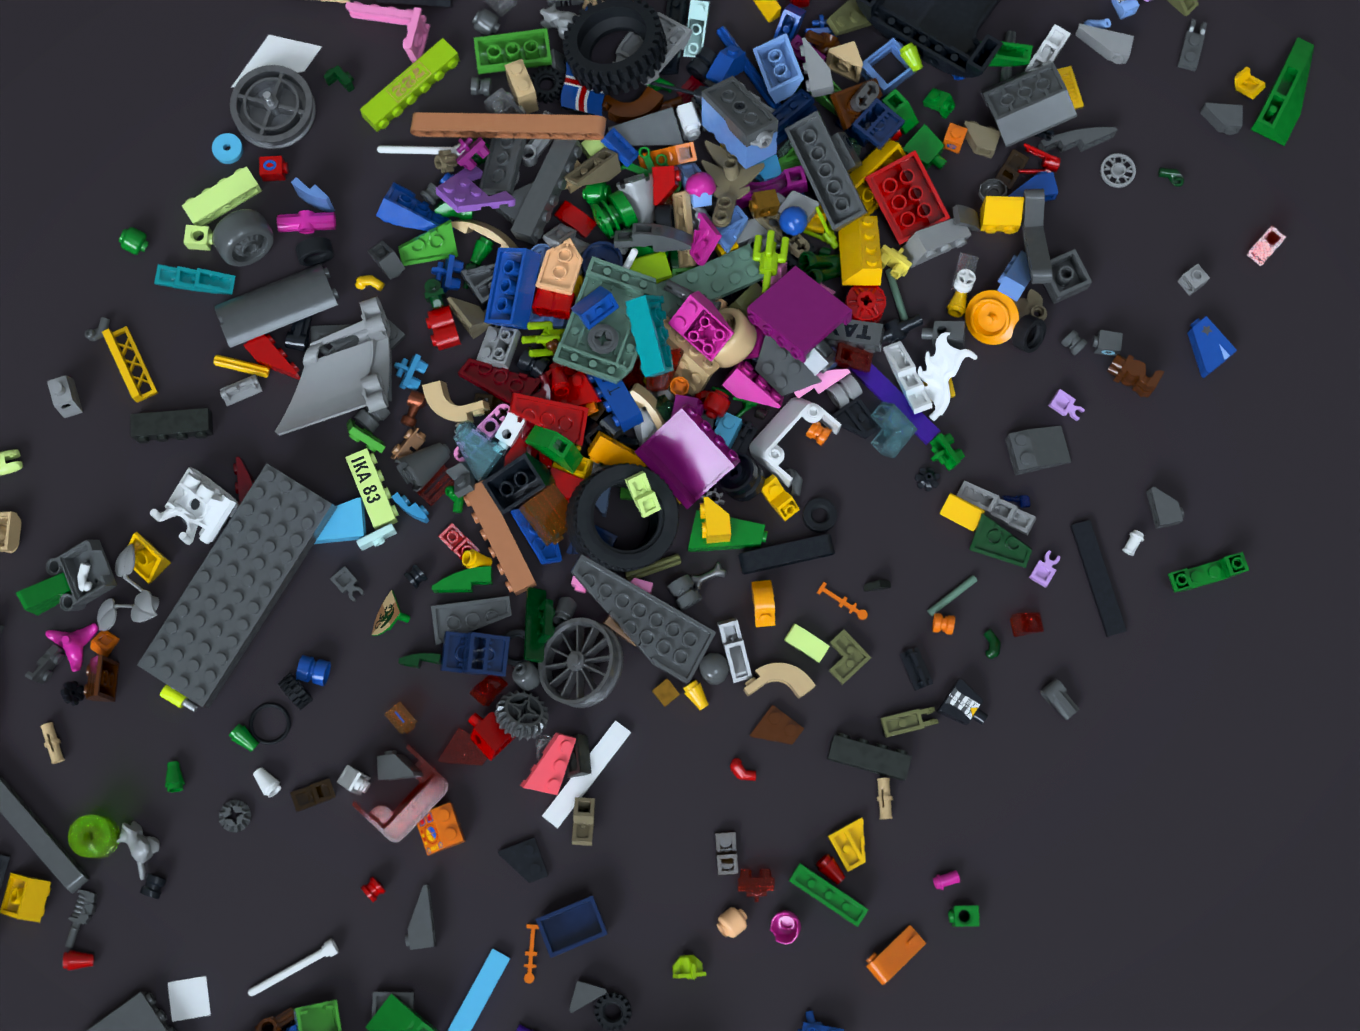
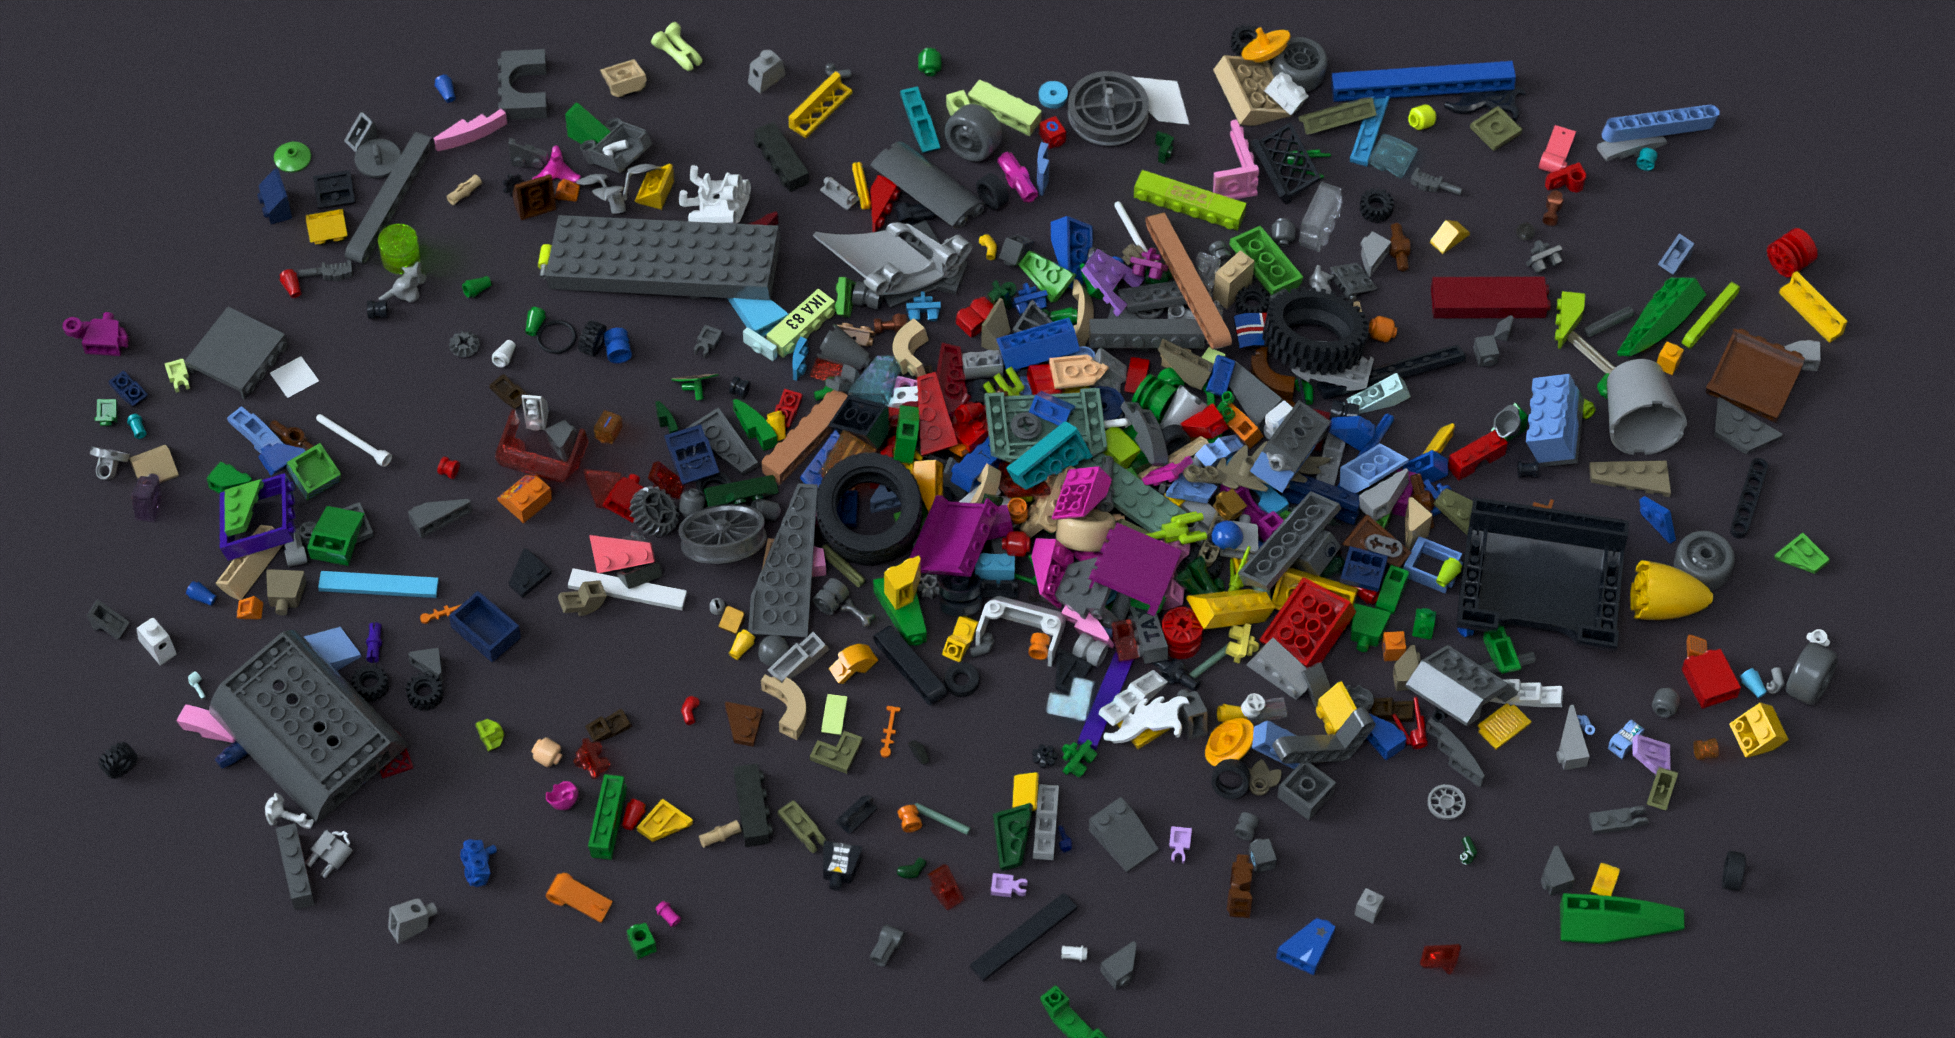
camera: 65 degrees right, 20 degrees down
yellowish green slope [625,471,661,518] -> none
dark pink hair [685,172,716,197] -> none
none -> light grey hinge [709,598,725,615]

